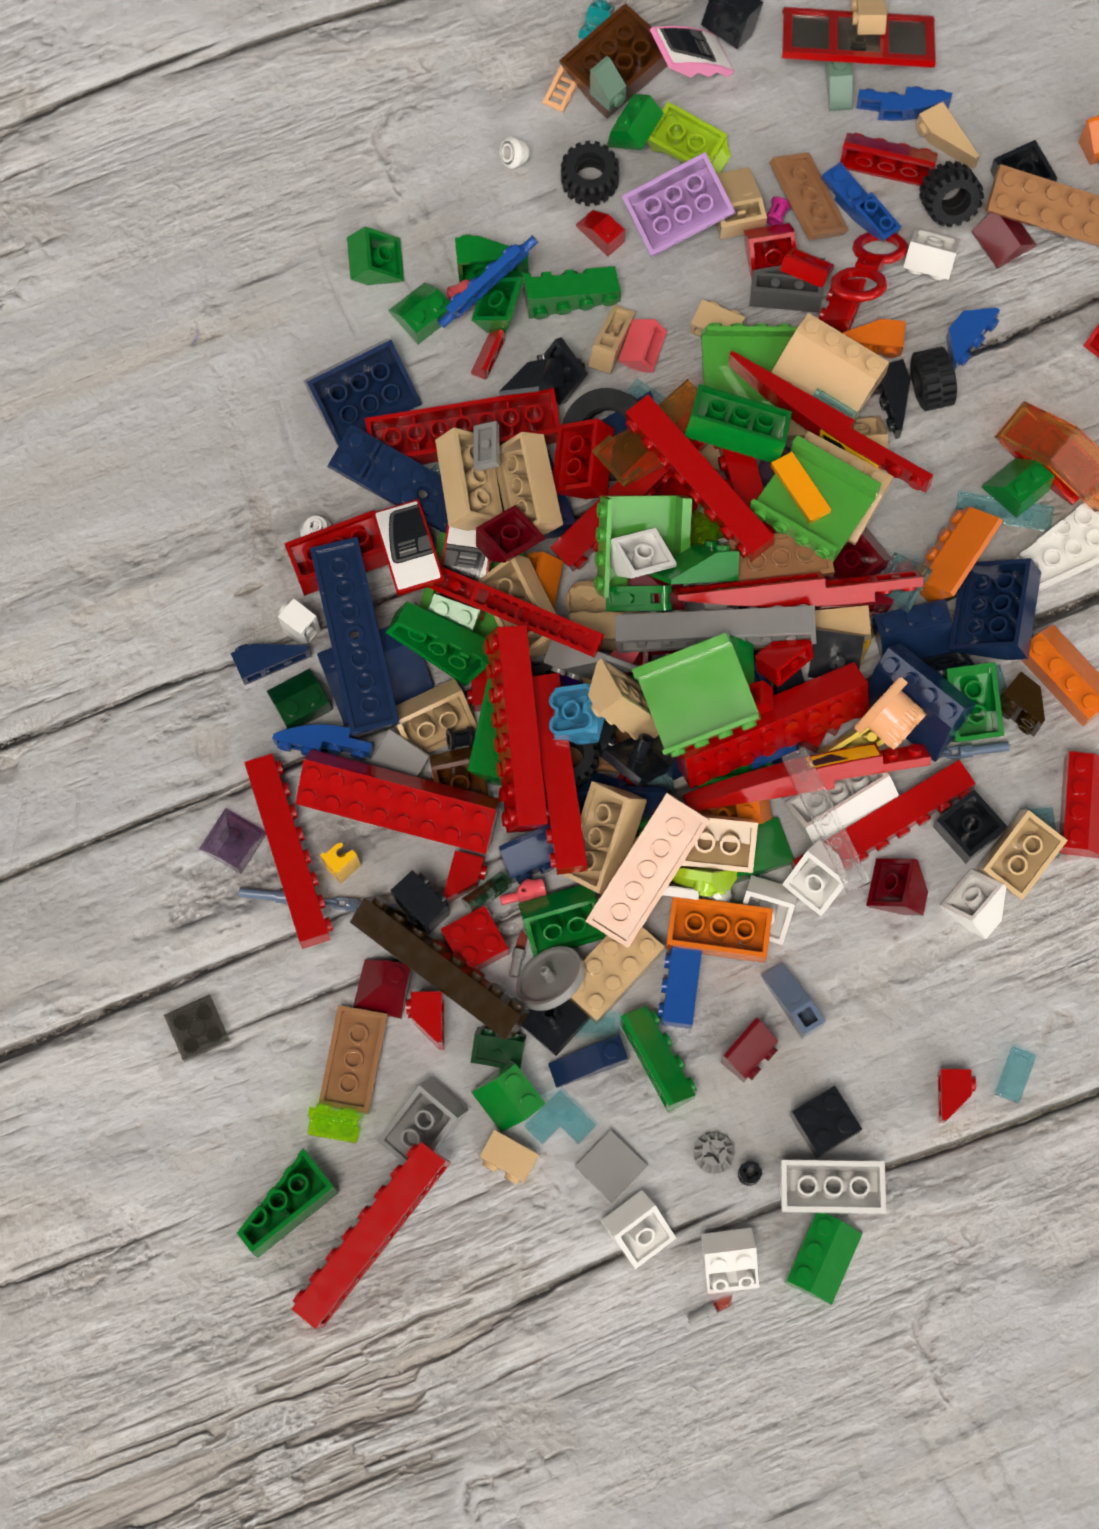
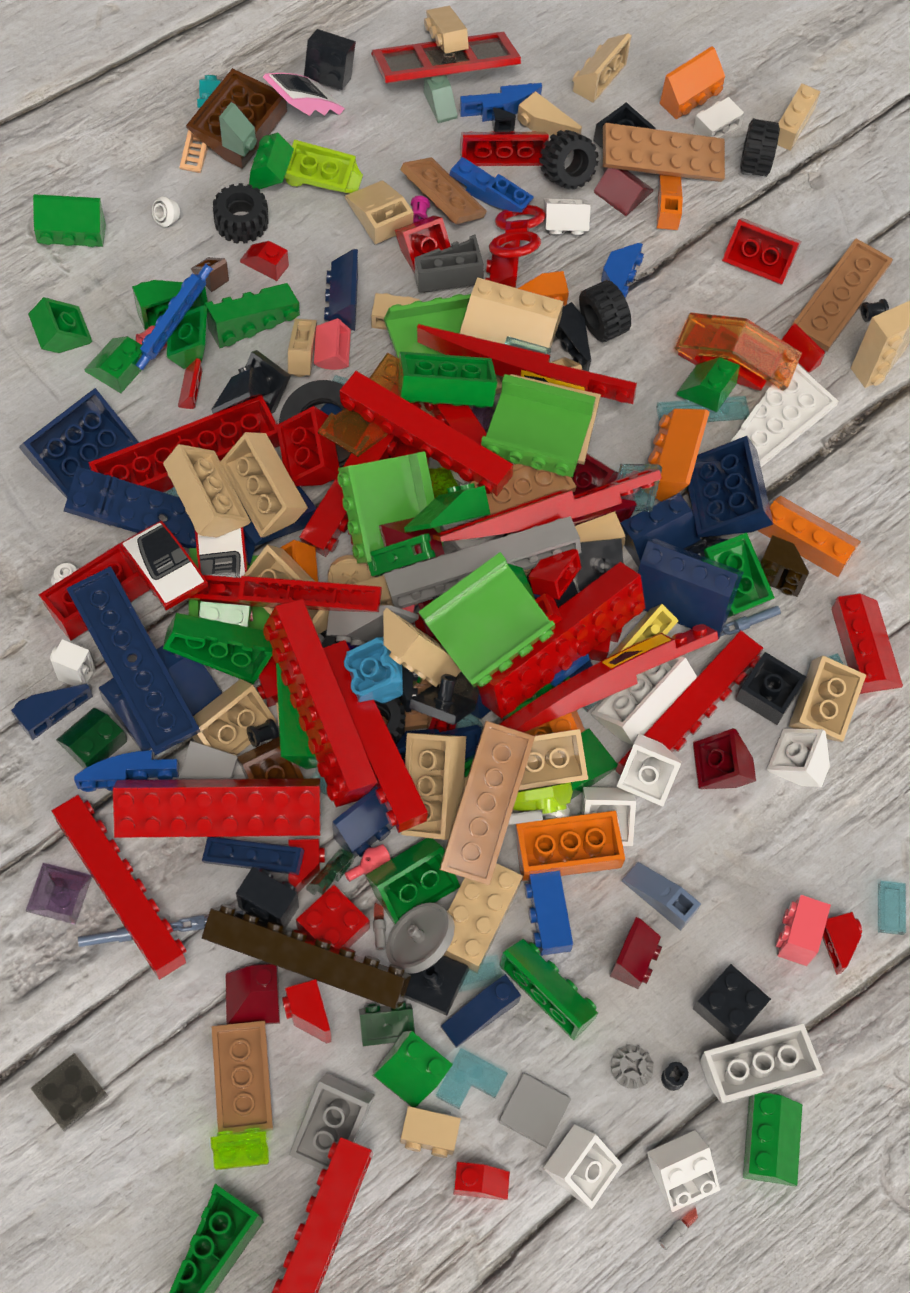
camera: 25 degrees left, 10 degrees down
yellow hinge [320,843,361,884] -> none
light grey hinge [474,421,500,471] -> none
dark red slope [476,505,545,563] -> none
white slope [610,528,677,578] -> none
lavender slope [622,152,736,257] -> none
light orange tile [771,452,831,524] -> none
red slope [780,247,835,288] -> none
clear tile [782,747,871,893] -> none
light nougat piece [855,677,927,750] -> none
none -> green slope [33,194,106,247]
none -> reddish brown slope [191,257,229,292]
none -> dark blue tile [202,837,304,875]
none -> dark blue slope [324,249,358,331]
none -> red slope [453,1162,510,1200]
none -> black slope [492,107,516,132]
none -> tan slope [572,33,632,103]
none -> orange slope [657,174,683,230]
none -> coral brick [776,895,831,966]

